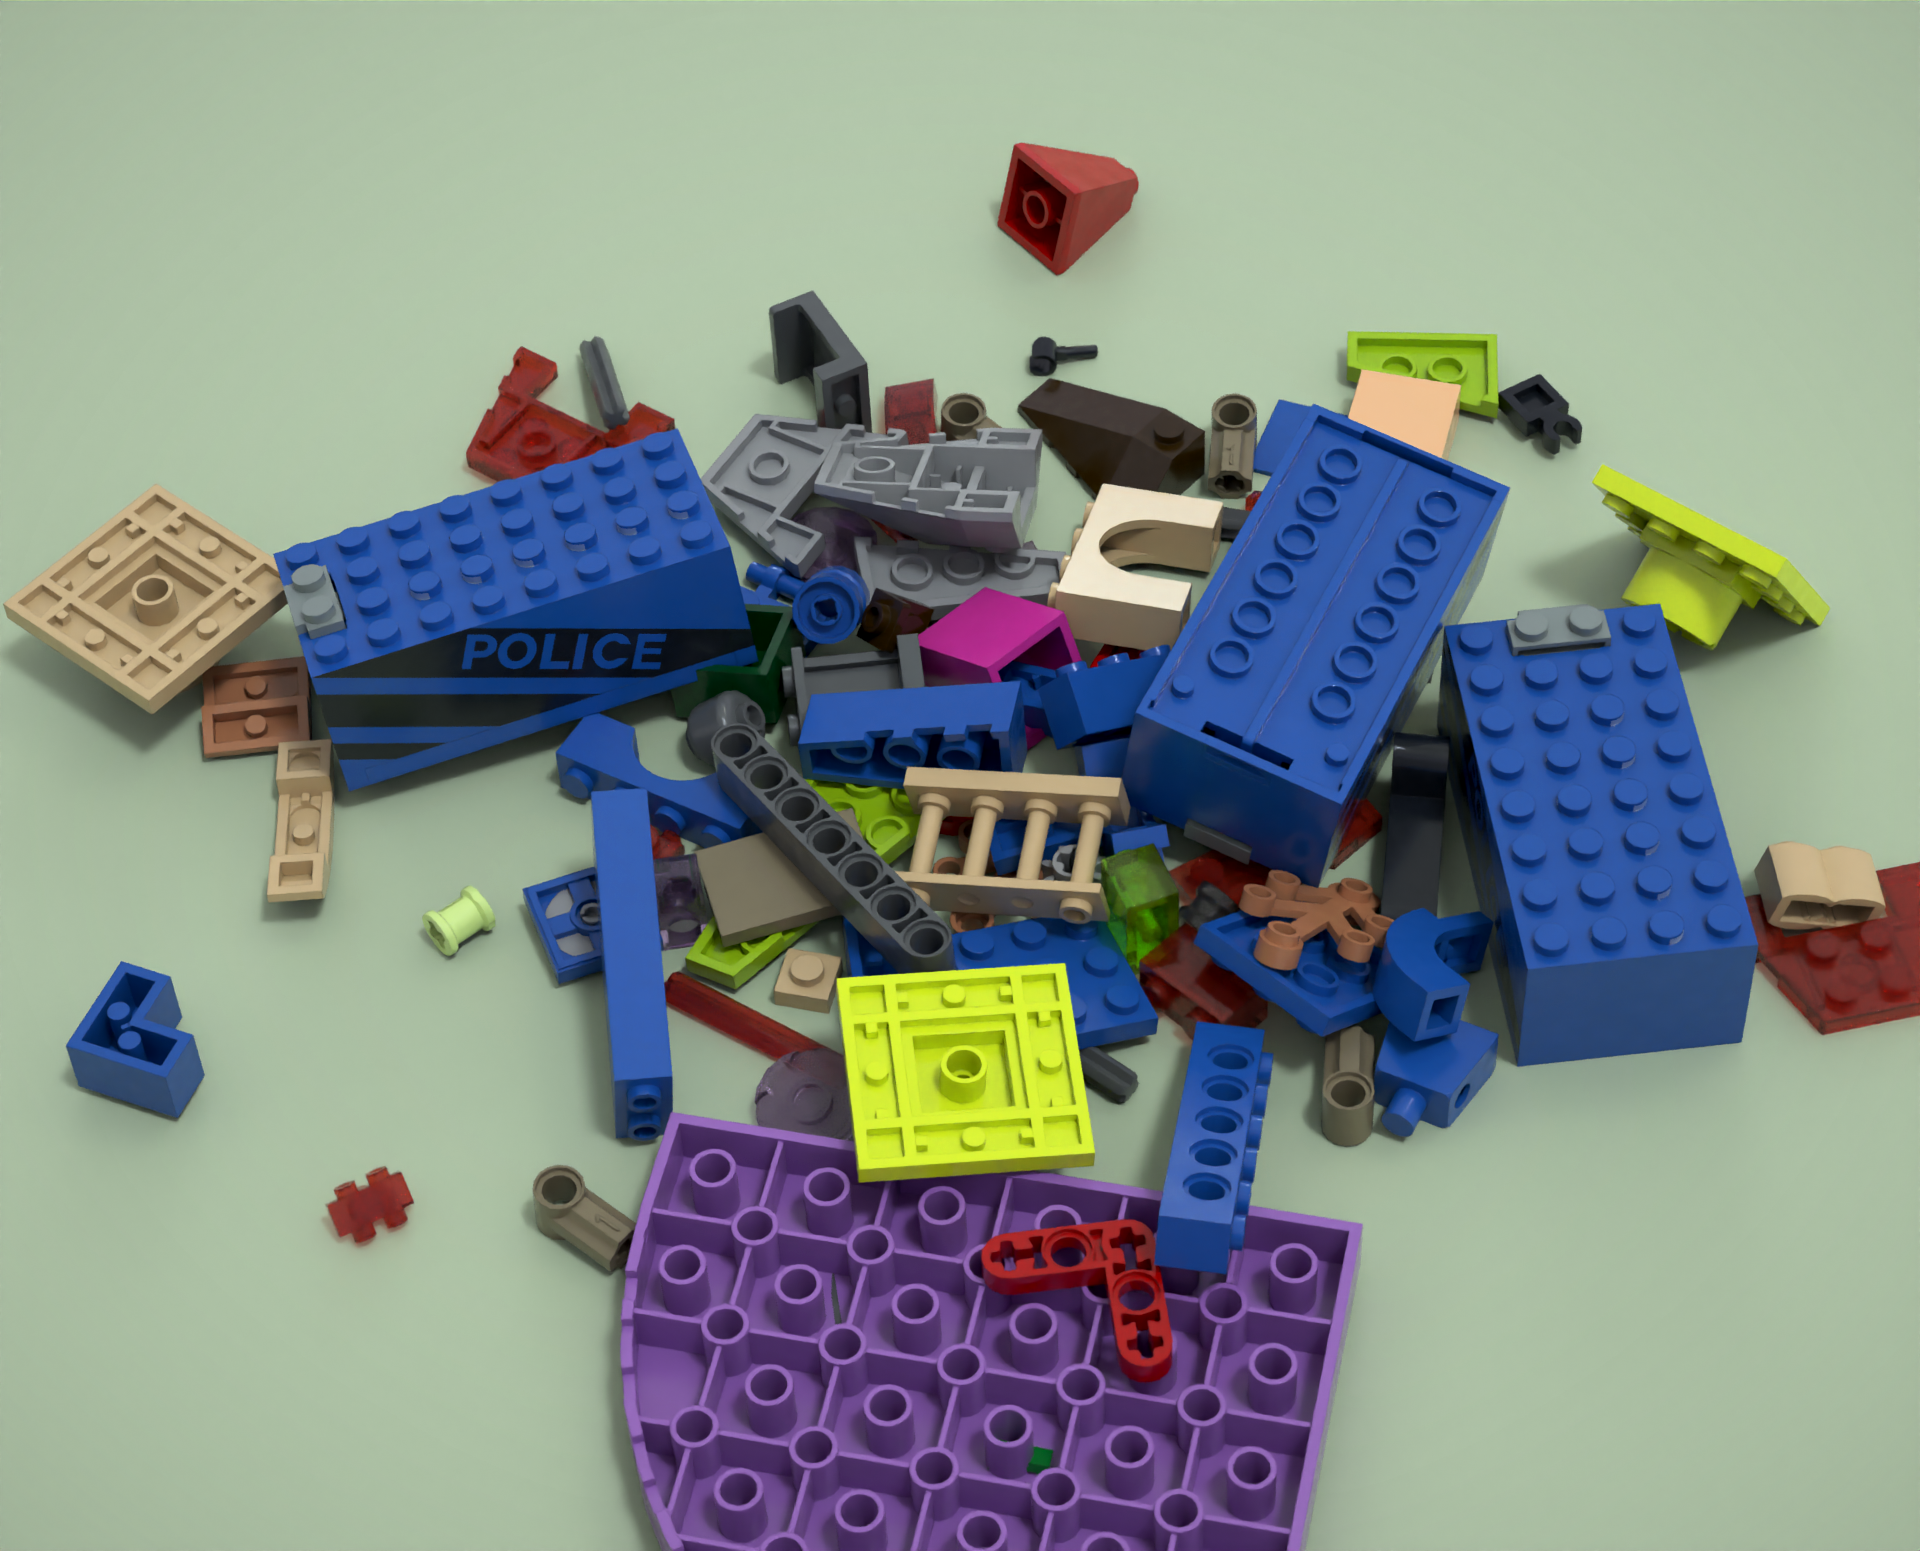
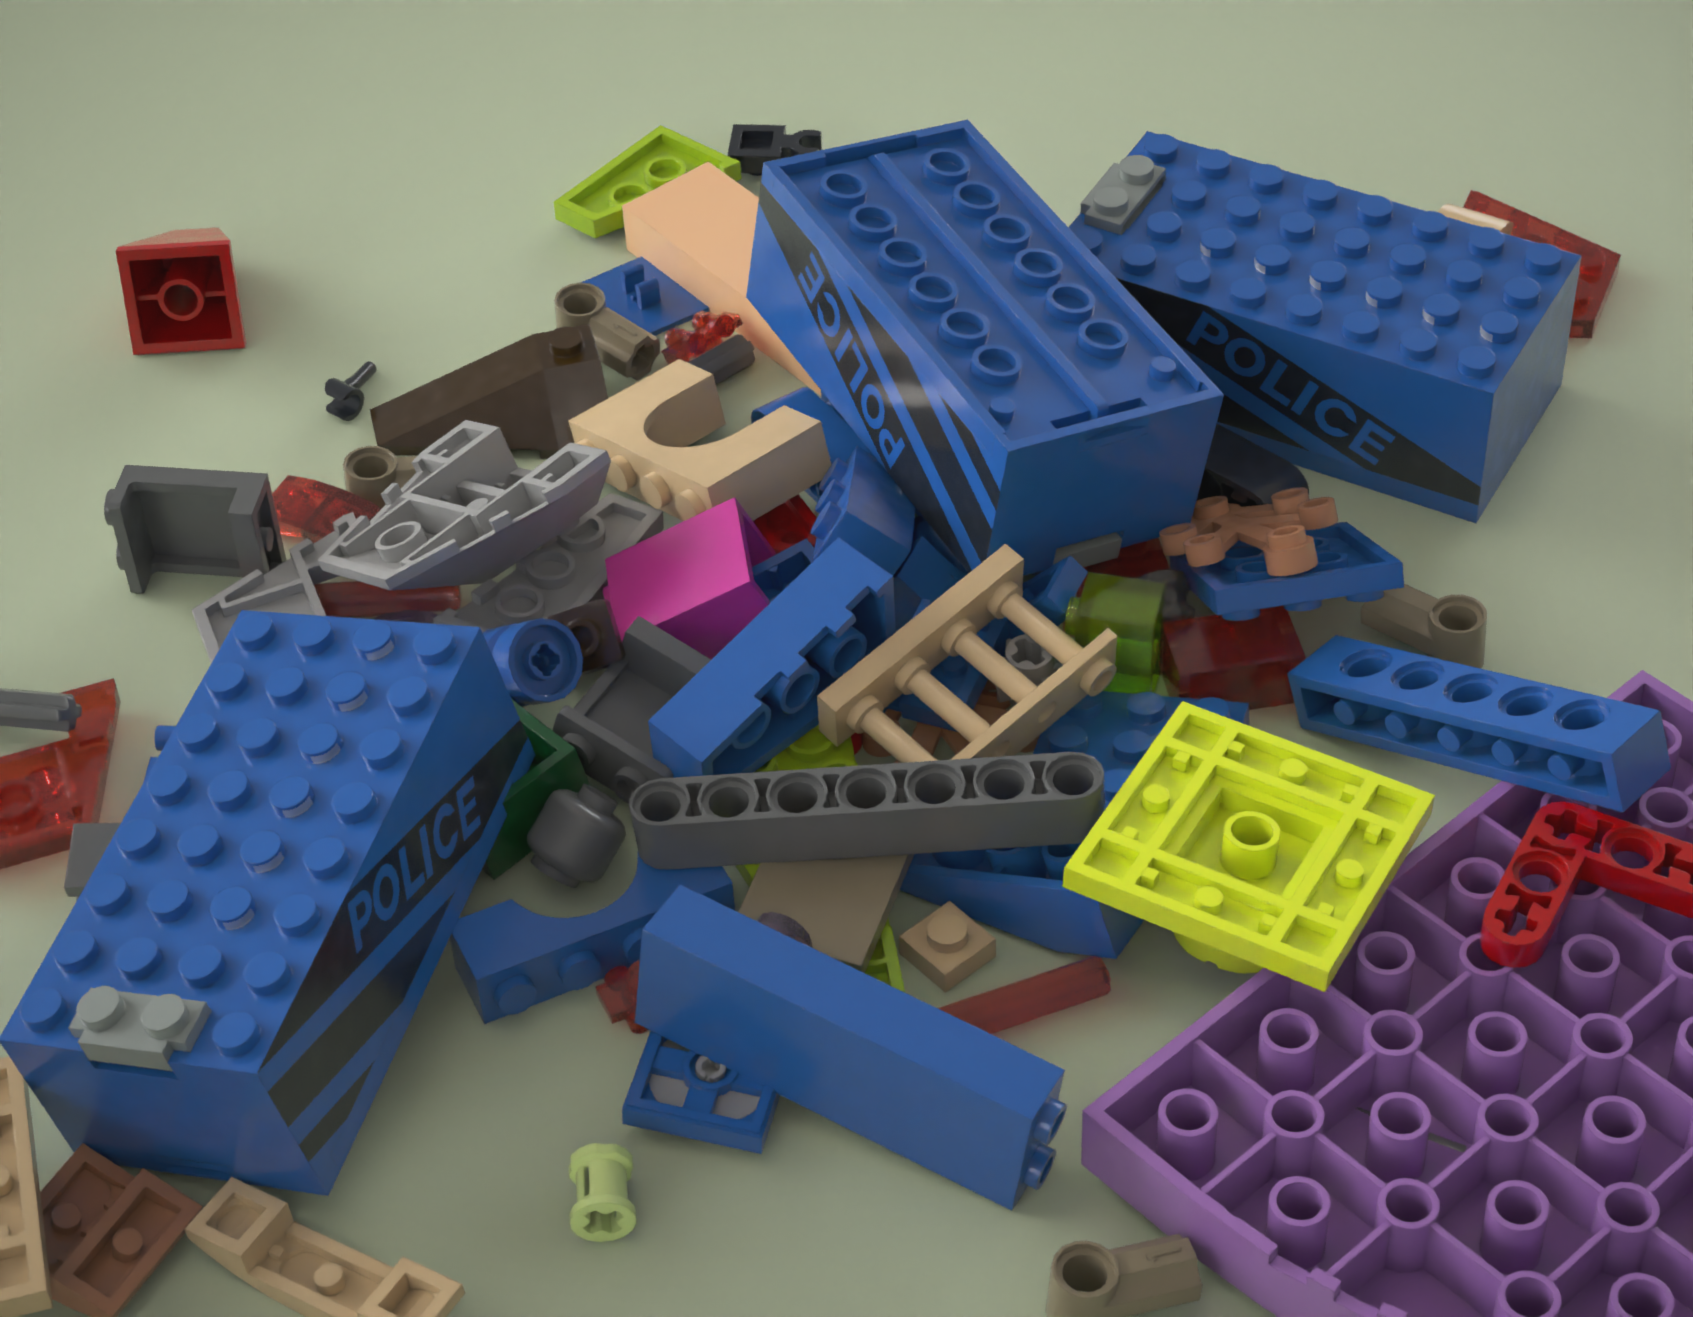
camera: 55 degrees left, 5 degrees down
clear purple tile [755,1048,854,1141] -> none
blue arch [1372,908,1494,1042] -> none
blue torso [1374,1020,1499,1137] -> none
neon yellow piece [1592,464,1831,651] -> none

